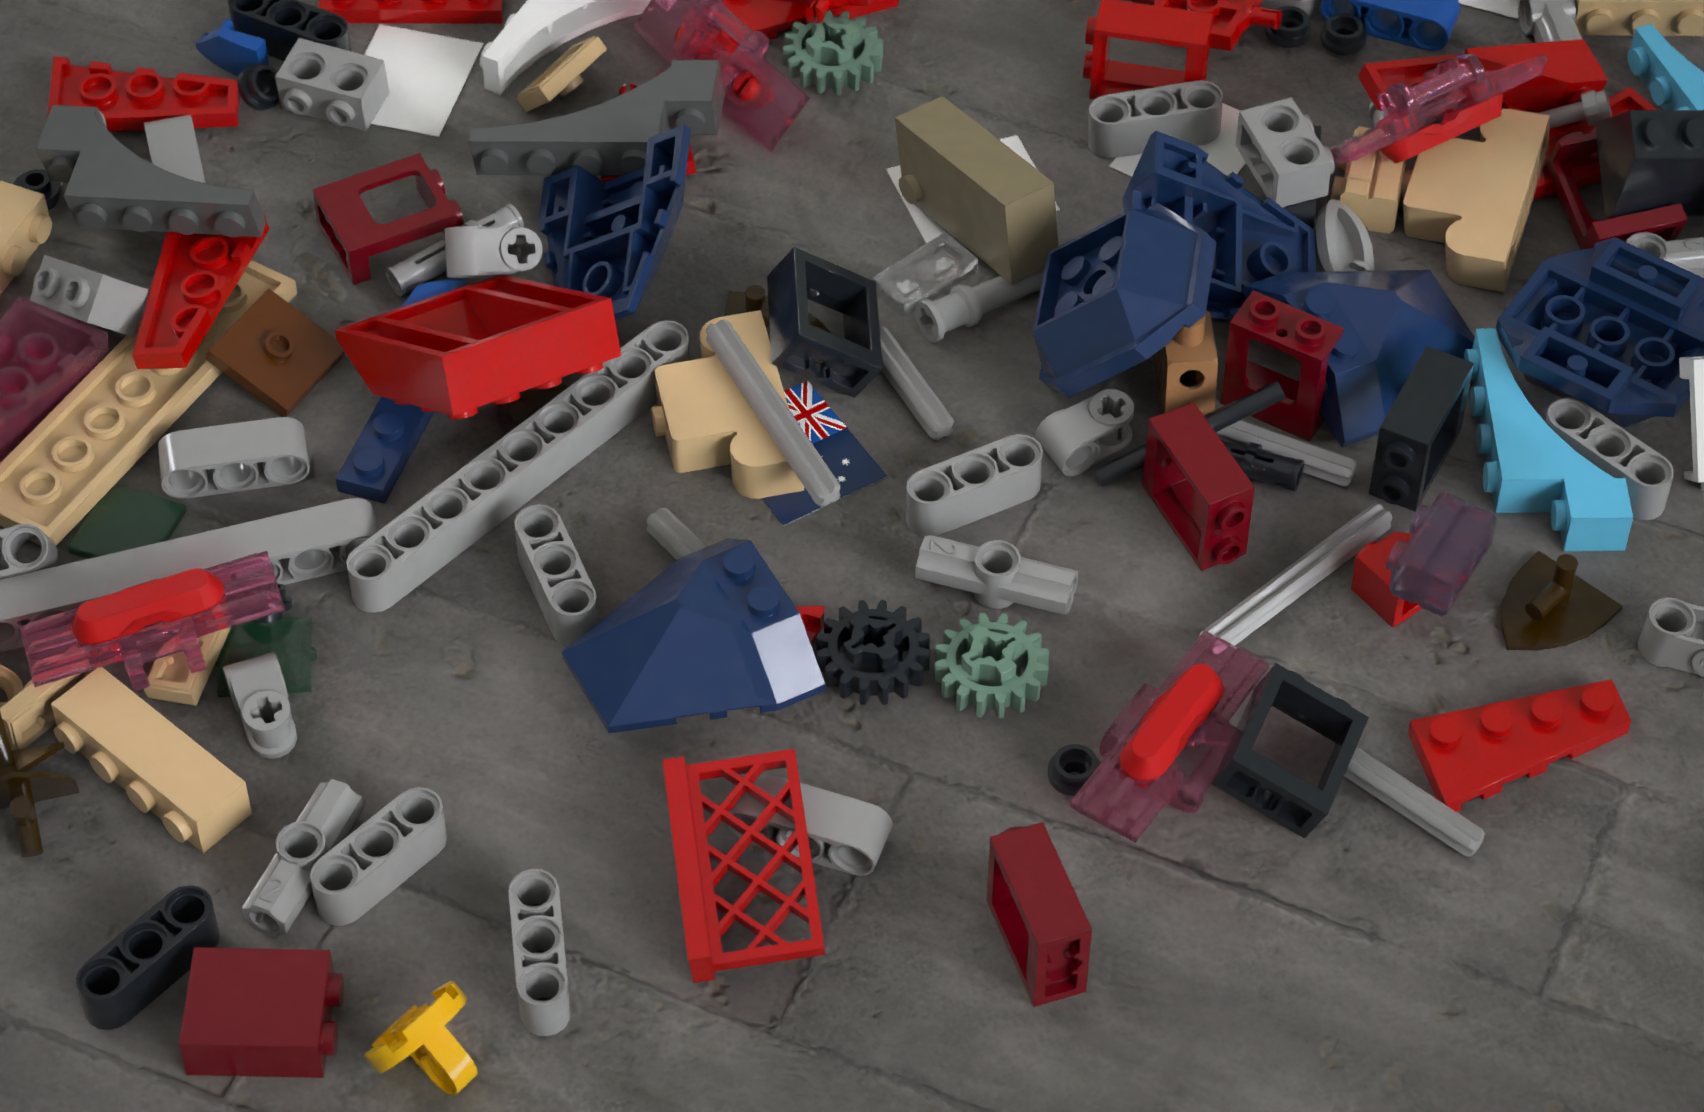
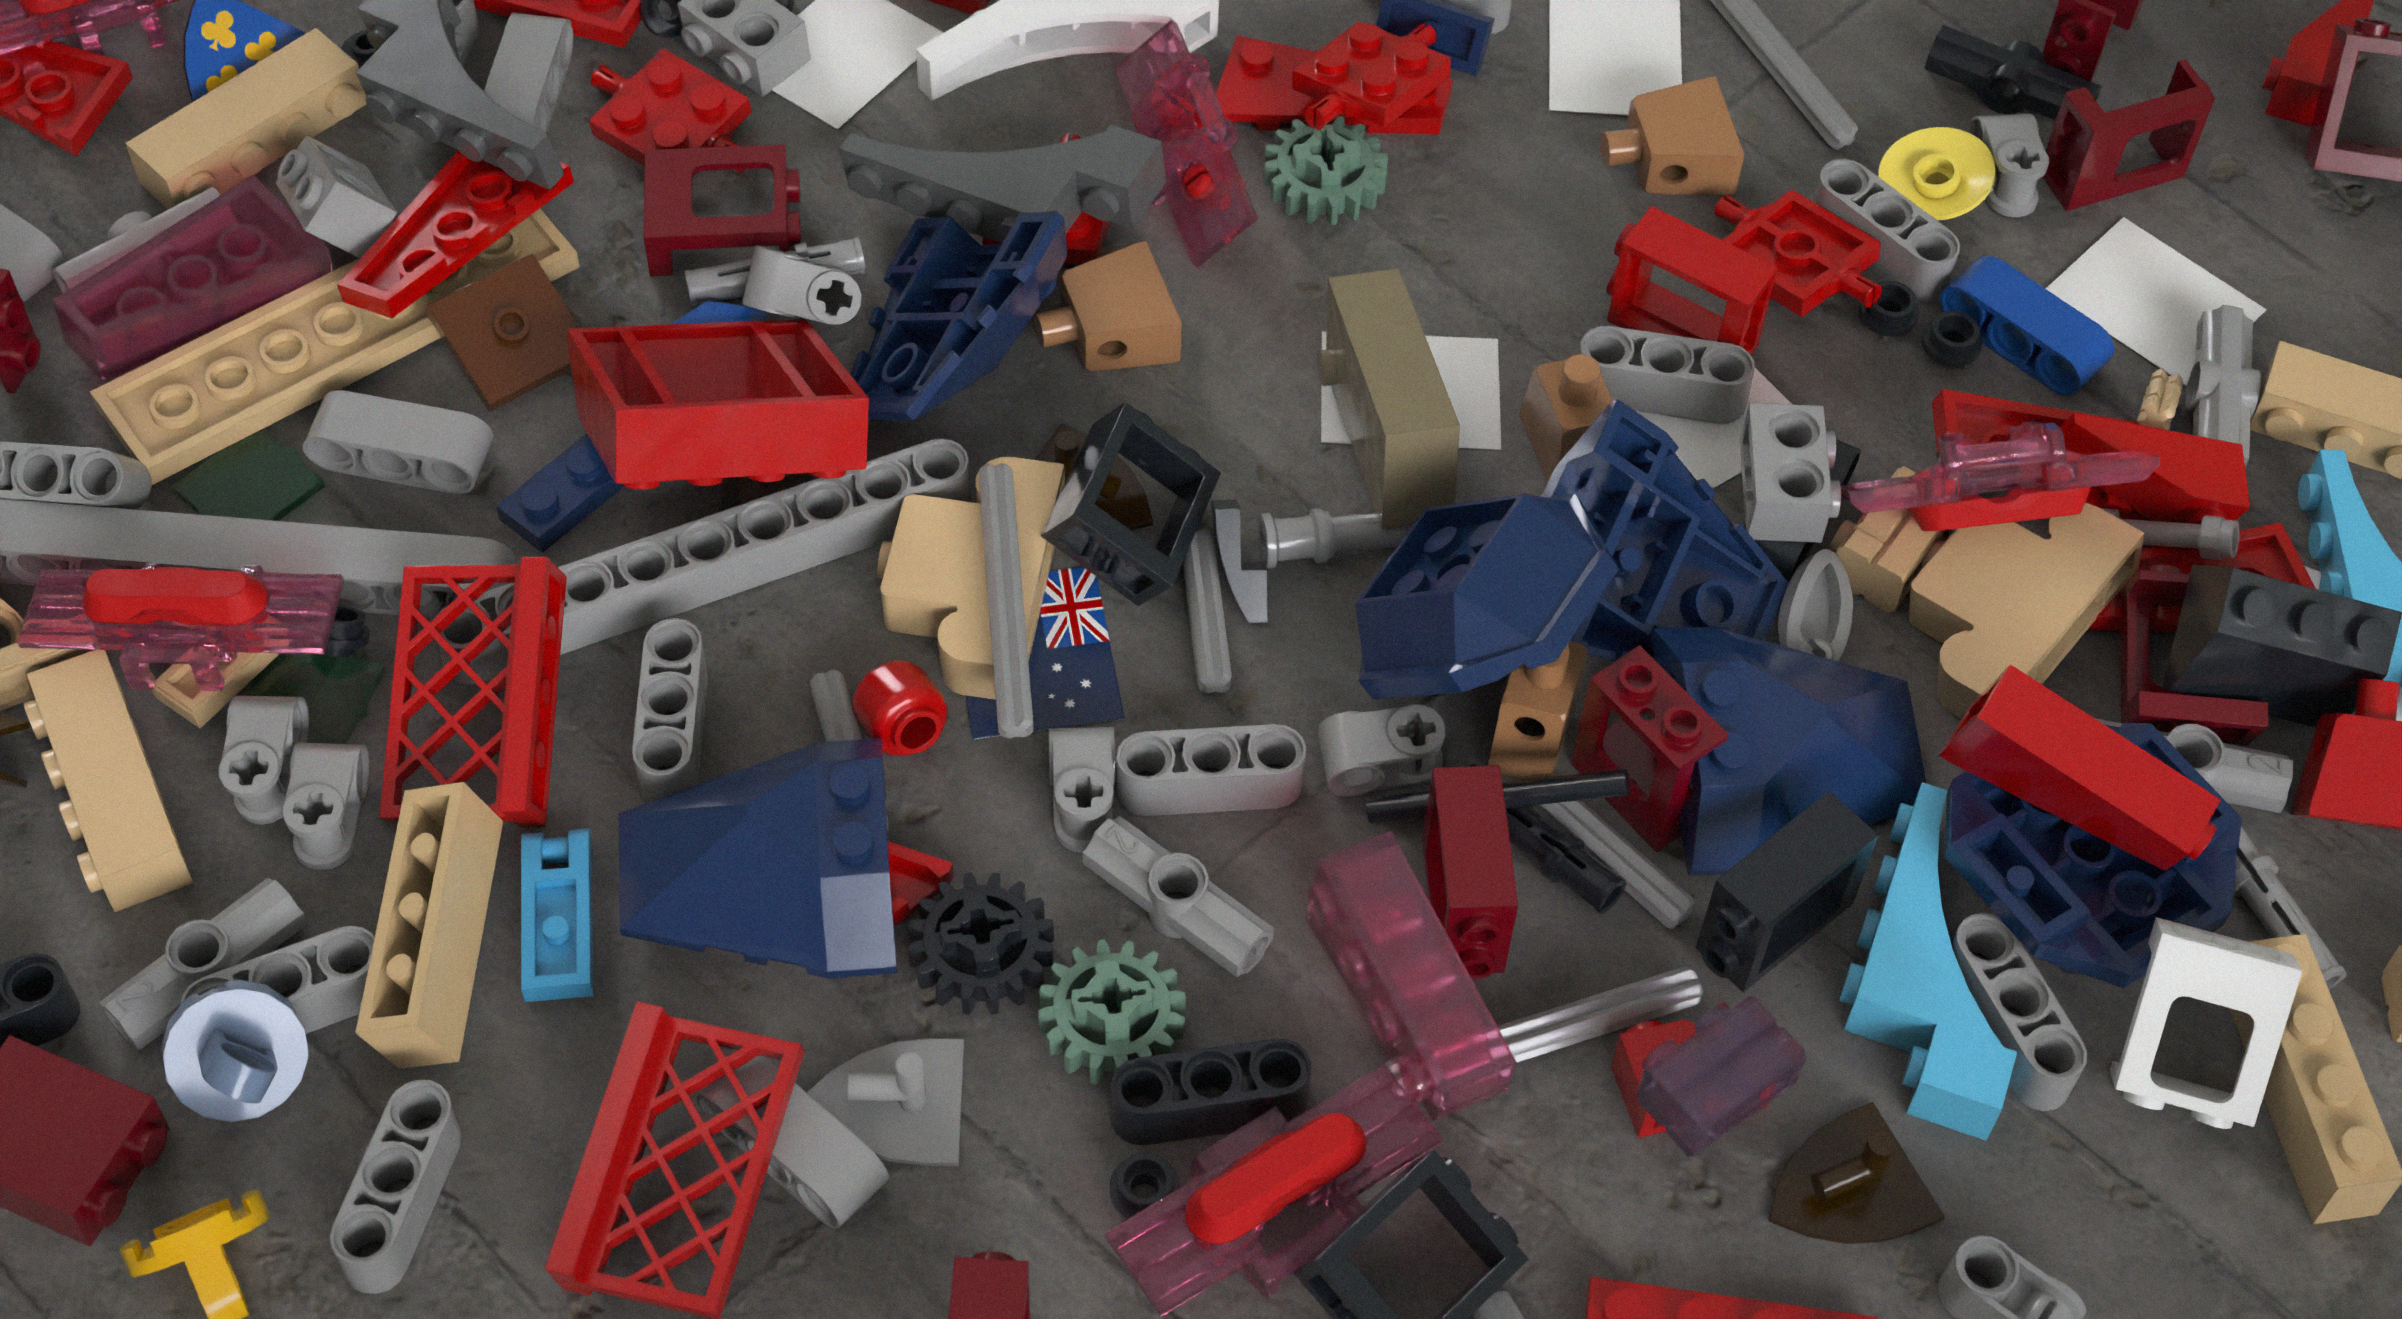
camera: 20 degrees right, 5 degrees up
tan plate [516,36,607,112] -> none
clear plate [872,232,978,318] -> none
none -> tile [161,980,309,1122]
none -> light grey piece [283,743,370,871]
none -> tan brick [355,782,503,1069]
none -> red fence [379,557,567,827]
none -> dark azure plate [521,828,594,1002]
none -> red plate [588,48,752,173]
none -> light grey shield [807,1038,964,1166]
none -> red head [853,660,948,756]
none -> medium nougat torso [1034,241,1182,372]
none -> light grey piece [1048,727,1115,853]
none -> black beam [1111,1039,1311,1145]
none -> slope [1211,499,1268,623]
none -> clear pink wedge [1305,831,1517,1121]
none -> medium nougat torso [1519,354,1613,483]
none -> red slope [1939,664,2221,871]
none -> tan axle [2137,368,2183,430]

